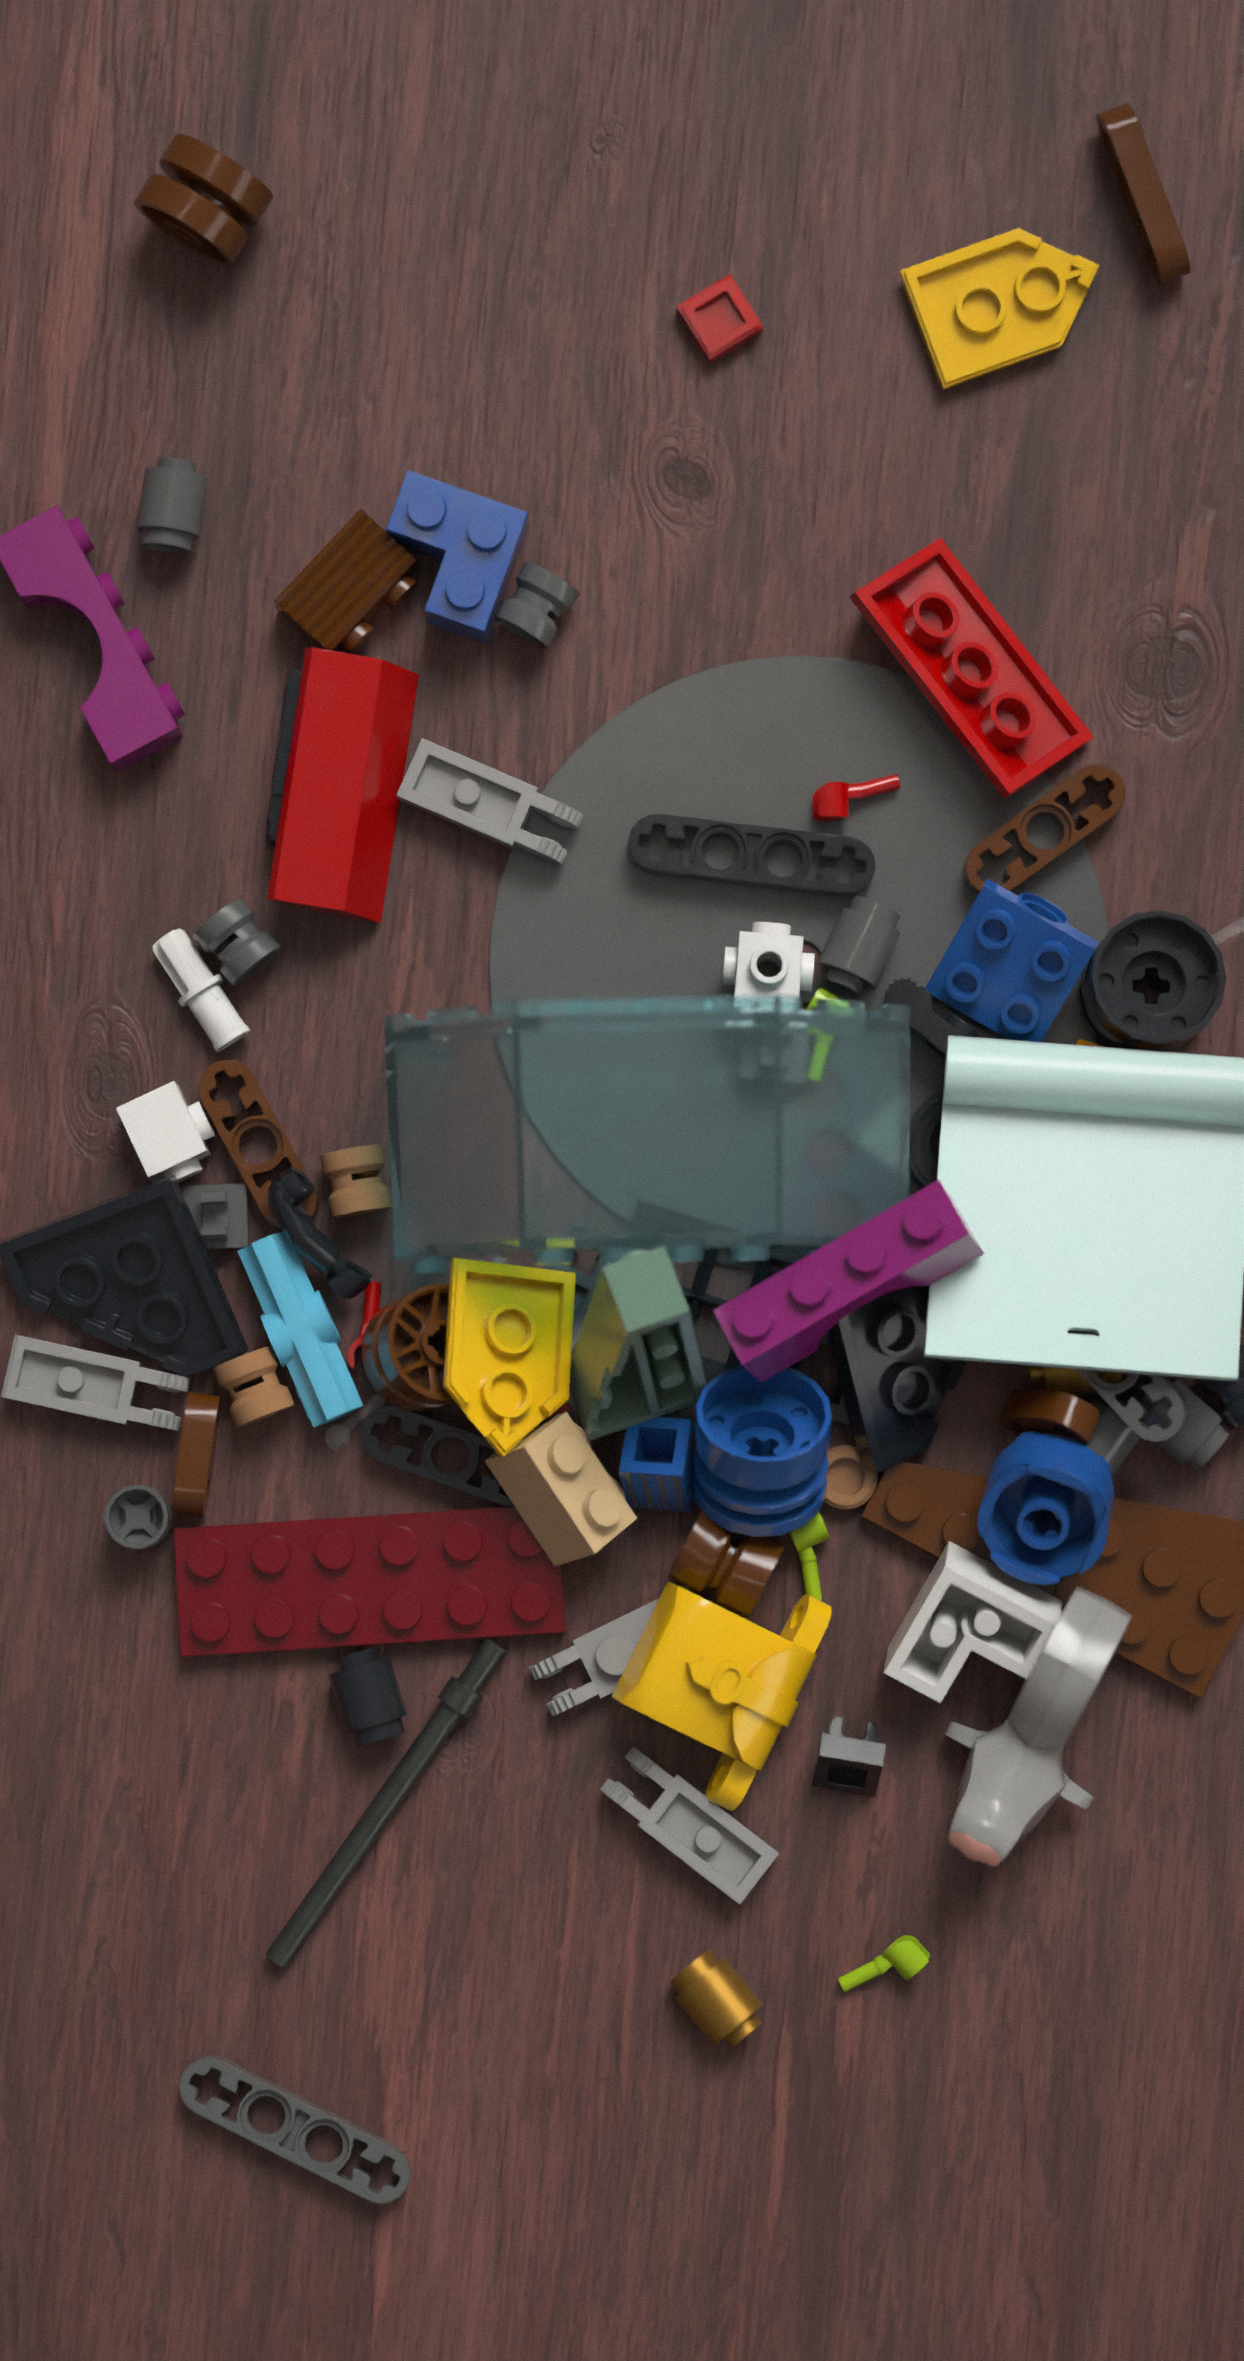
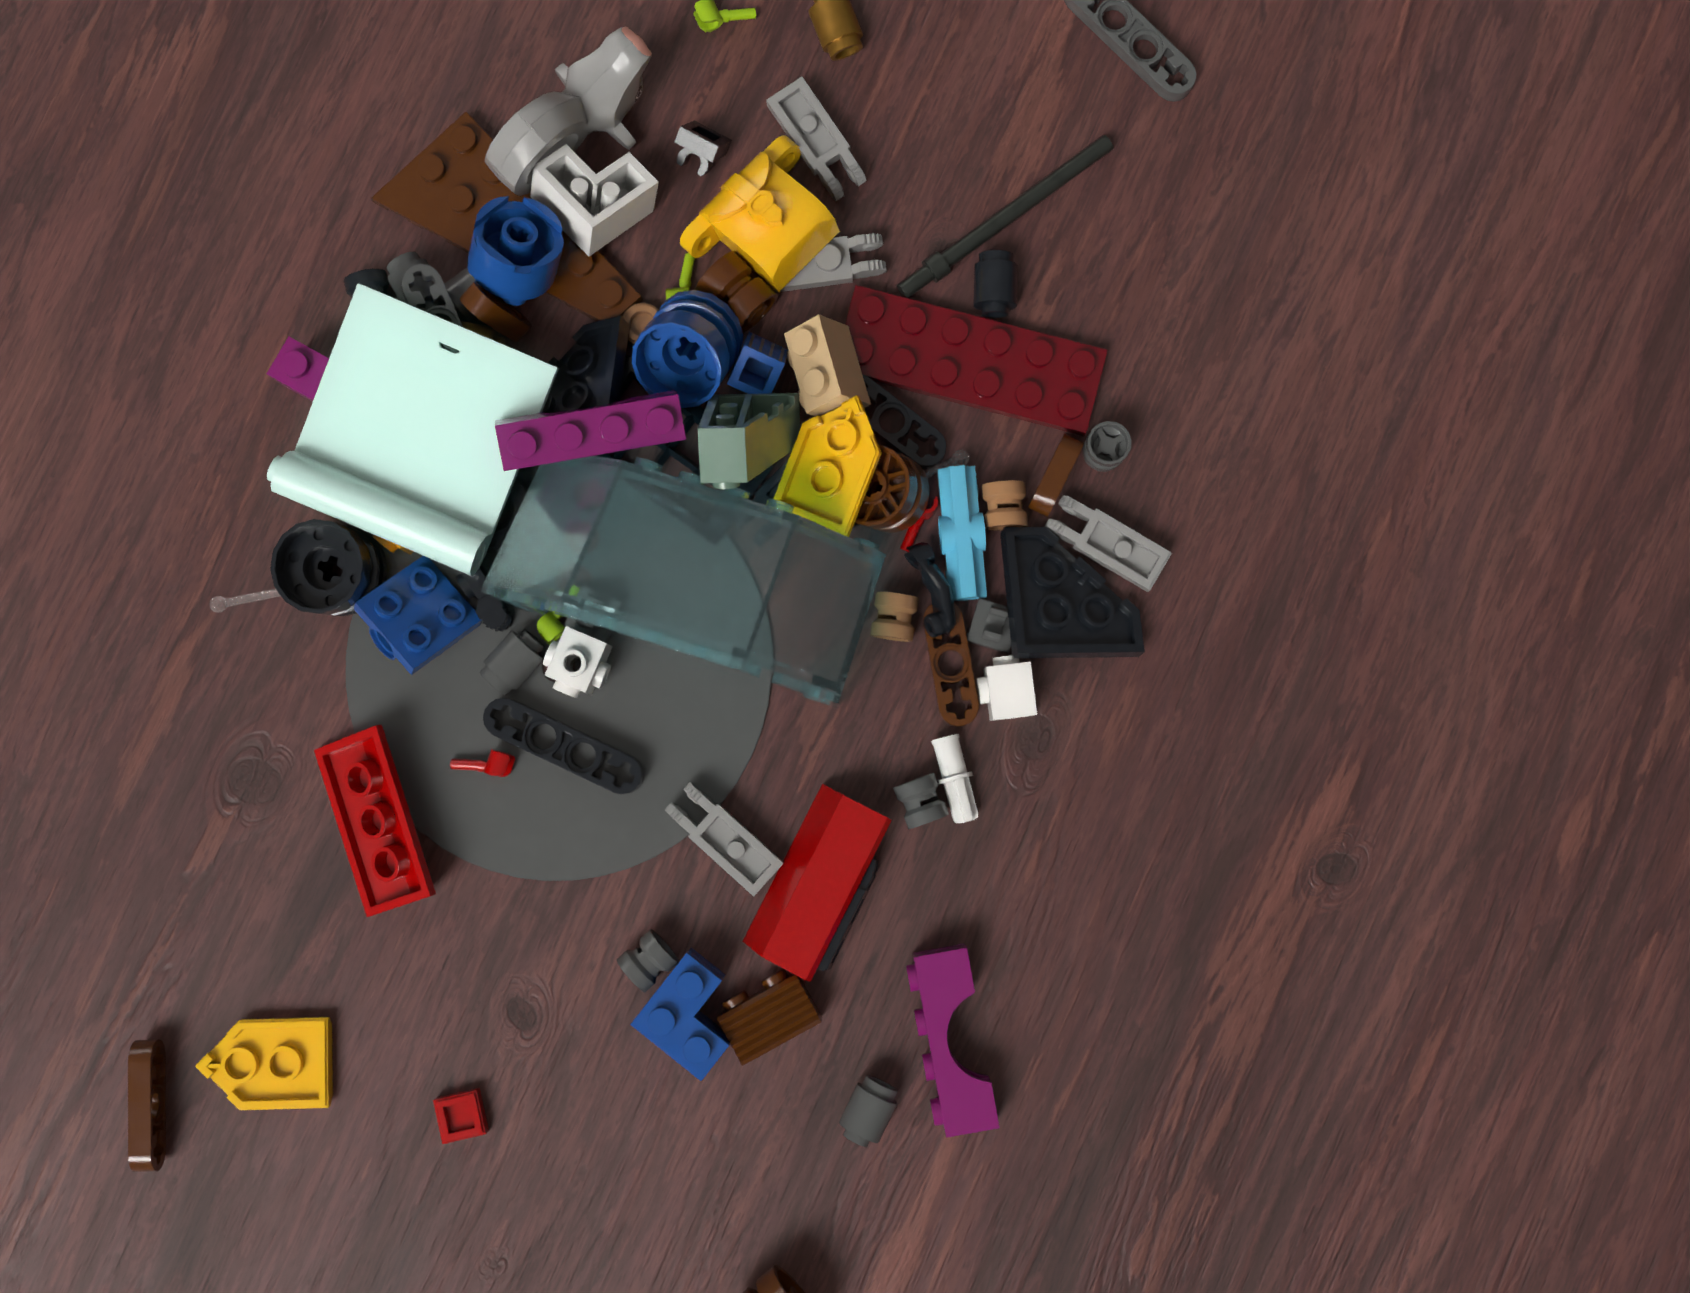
camera: 155 degrees left, 0 degrees up
reddish brown beam [964,764,1126,895] -> none

